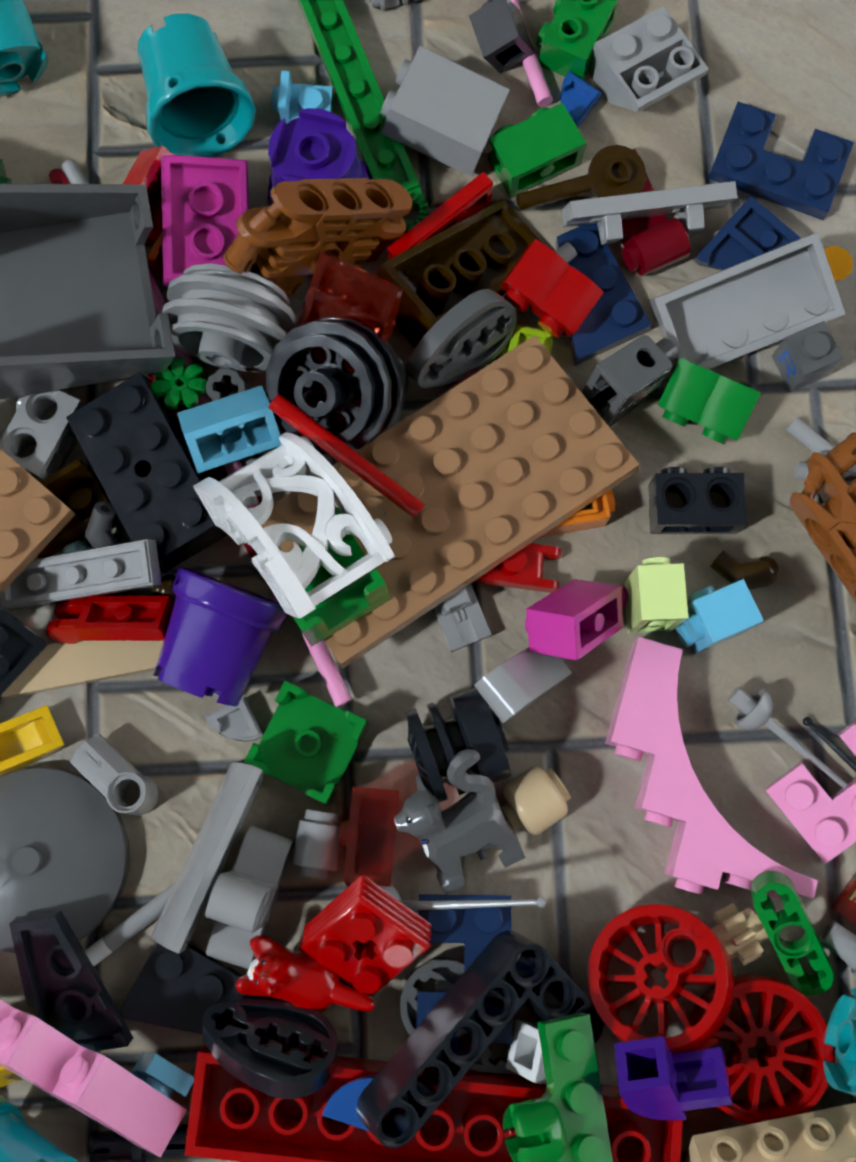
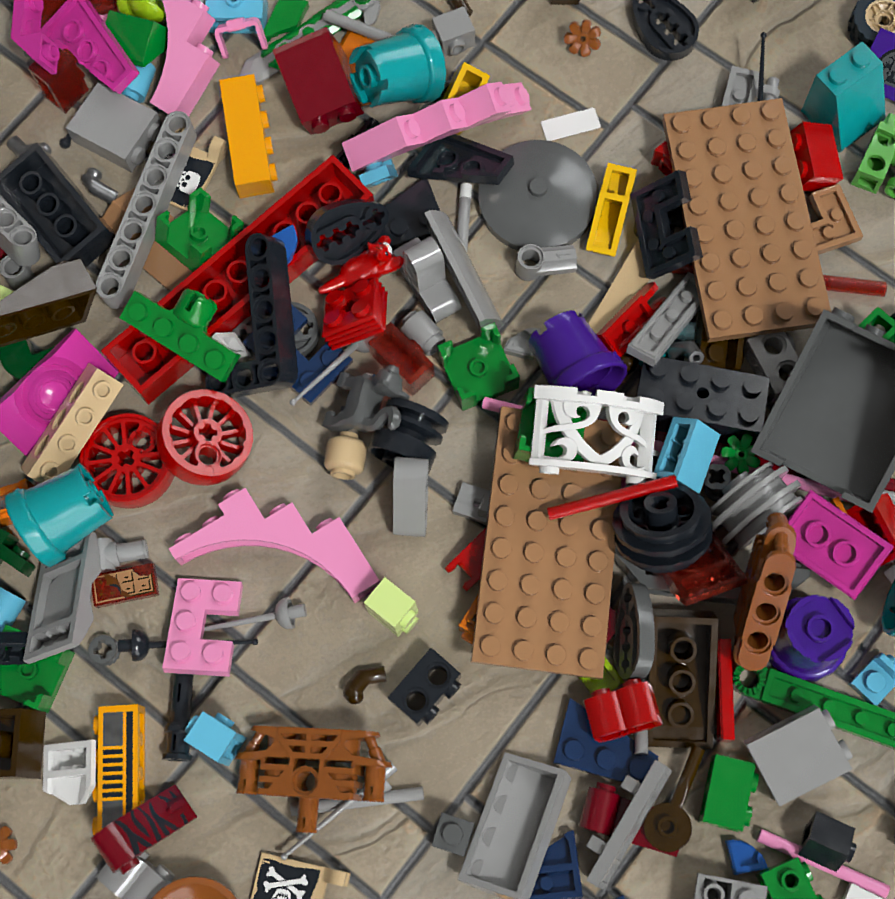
camera: 135 degrees right, 5 degrees down
dark pink brick [525,579,628,660] -> none
dark grey torso [581,335,679,427] -> none
dark purple brick [614,1036,733,1120] -> none
green brick [658,358,761,445] -> none
medium azure brick [675,579,764,655] -> none
tan gear [711,903,768,966] -> none
green beam [751,871,834,996] -> none

